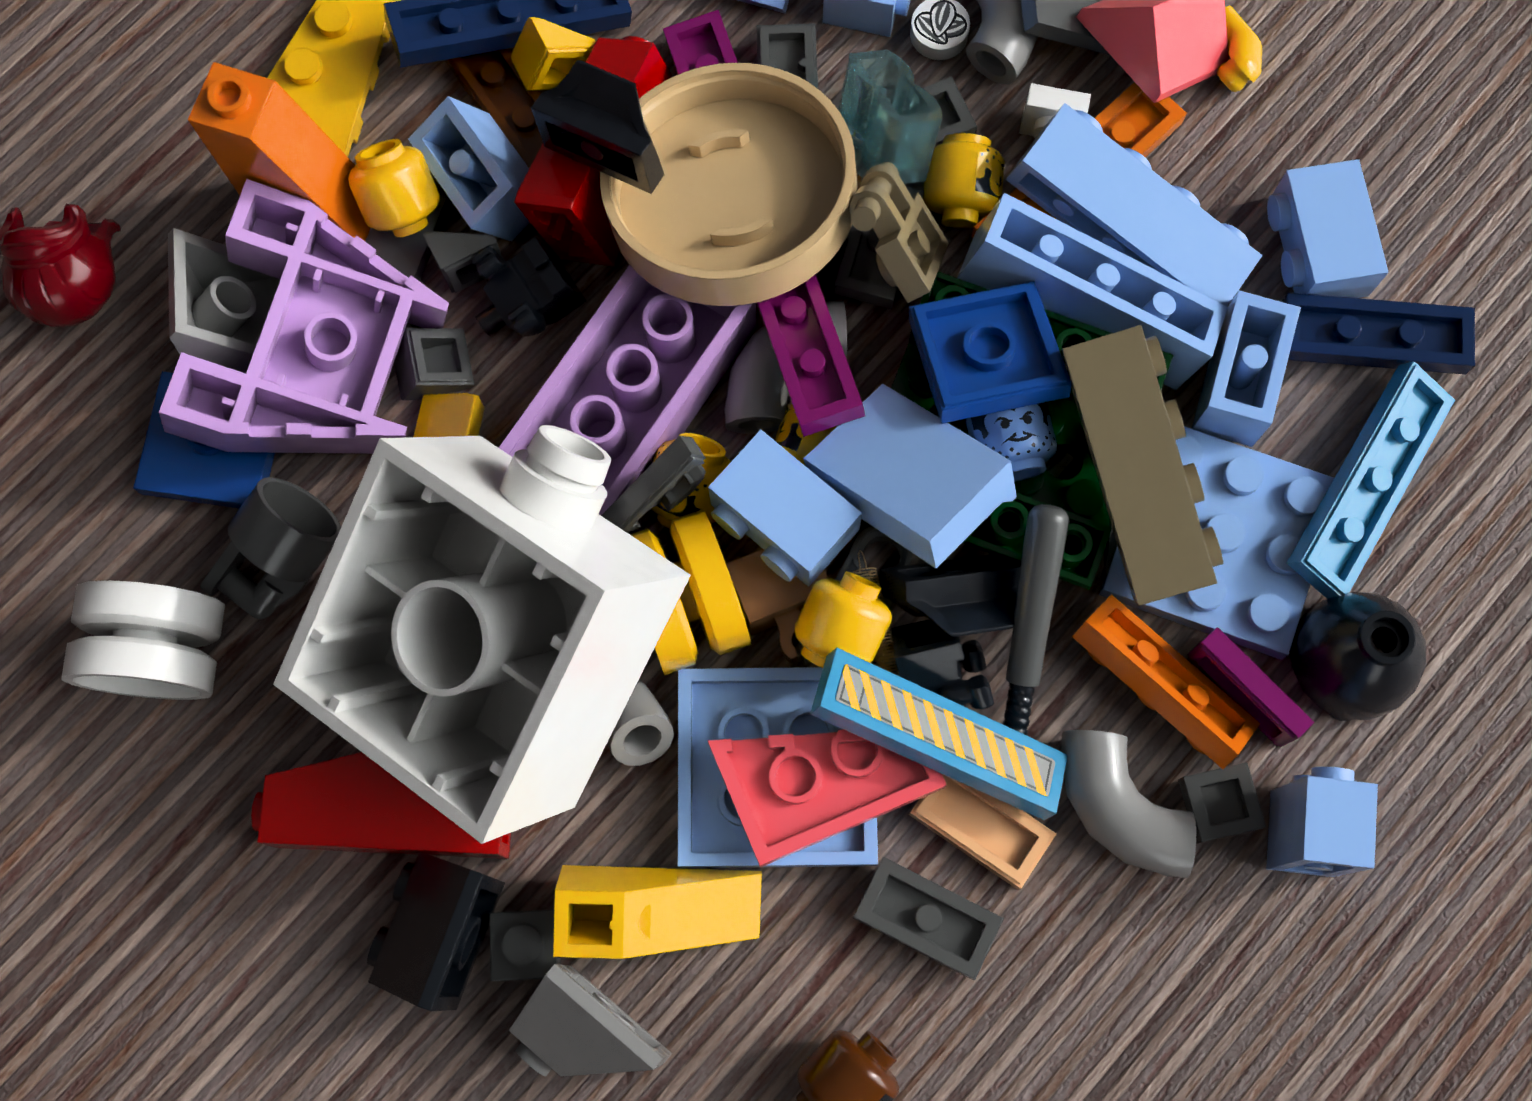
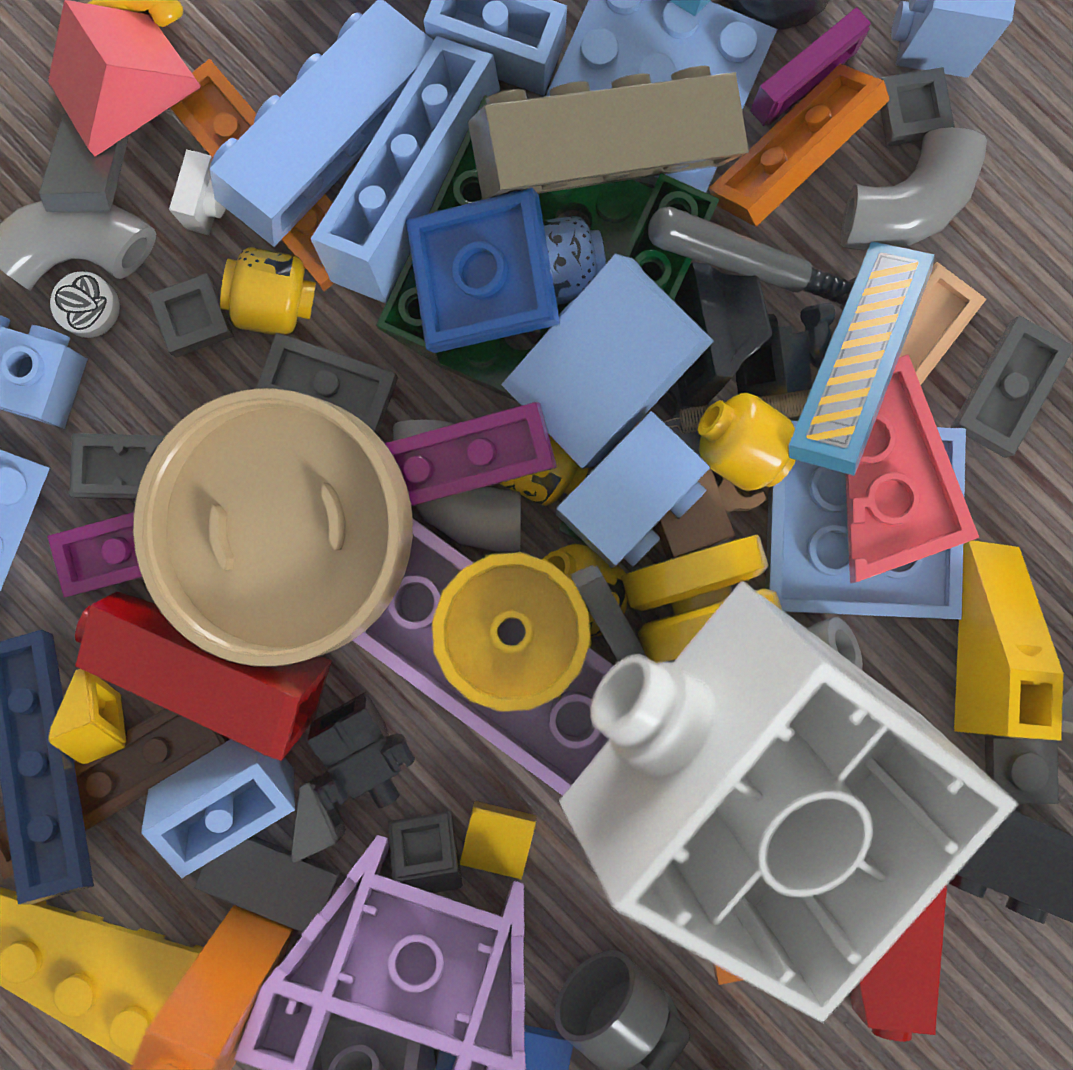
camera: 90 degrees left, 10 degrees up
yellow head [348,139,440,237] -> none
black slope [531,60,665,194] -> none
clear light blue brick [838,49,942,184] -> none
dark tan plate [849,162,949,303] -> none
none -> yellow wheel [432,553,590,711]

